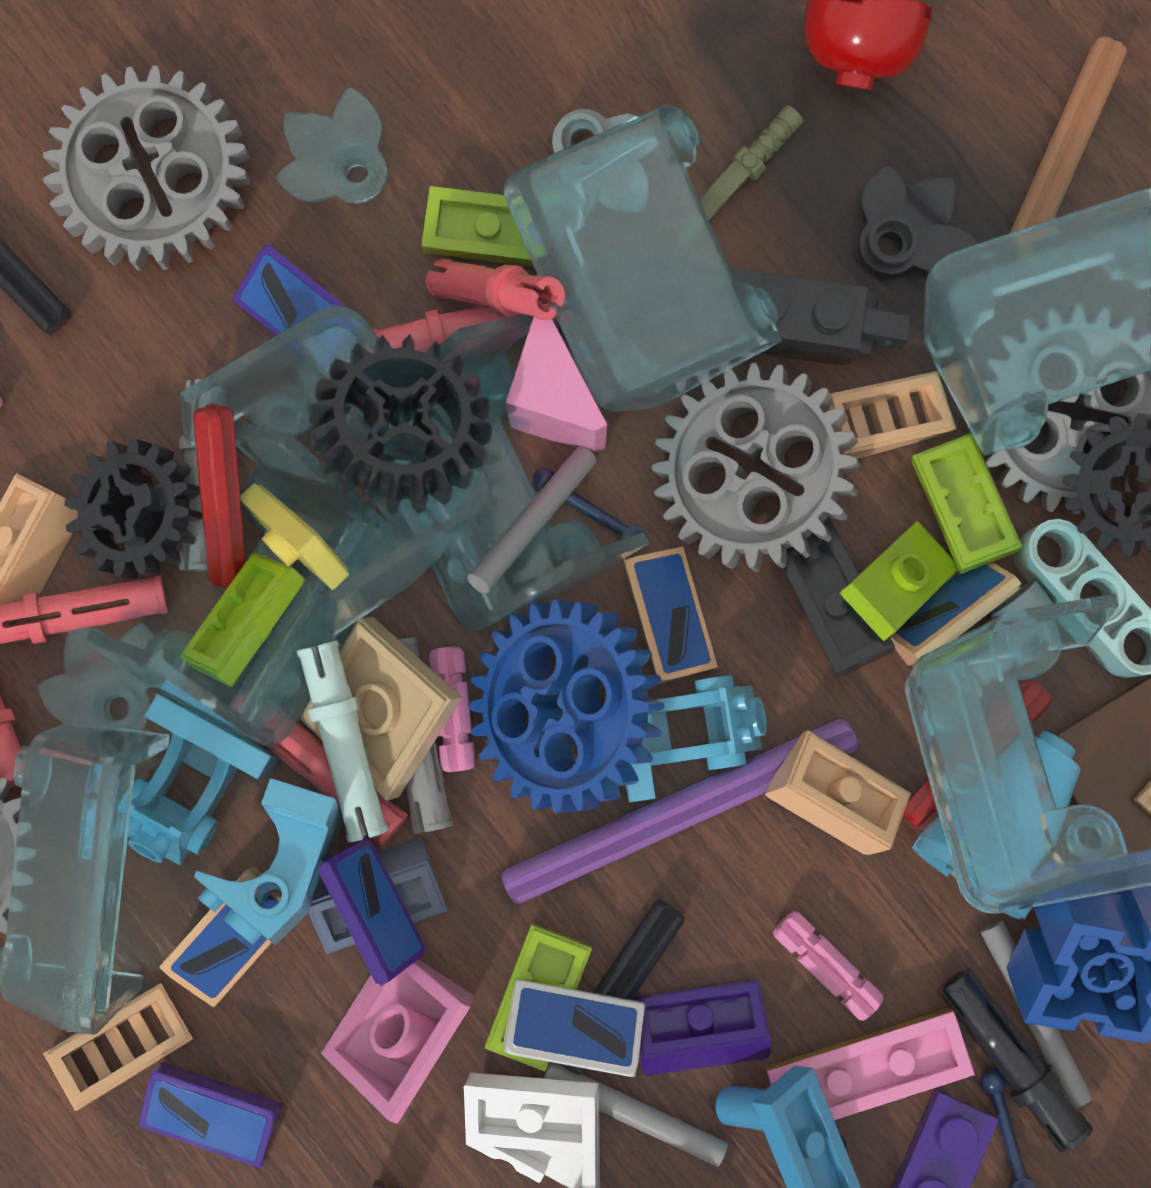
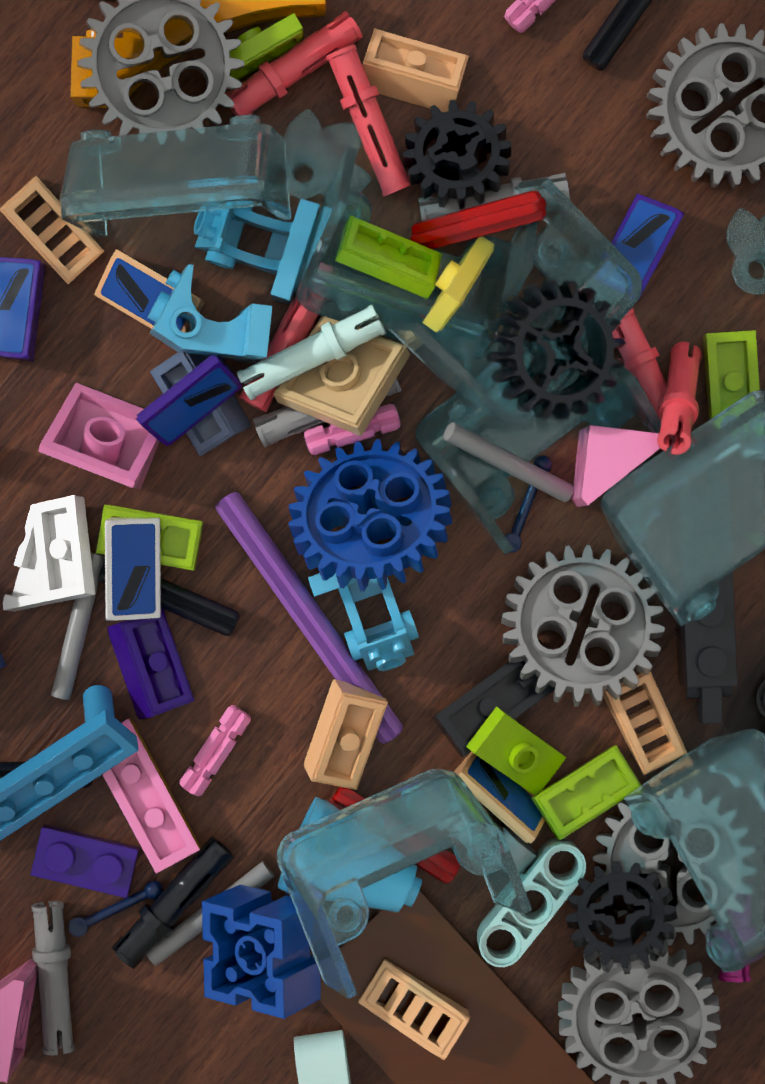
camera: 80 degrees right, 5 degrees up
slope [622,546,718,685] -> none

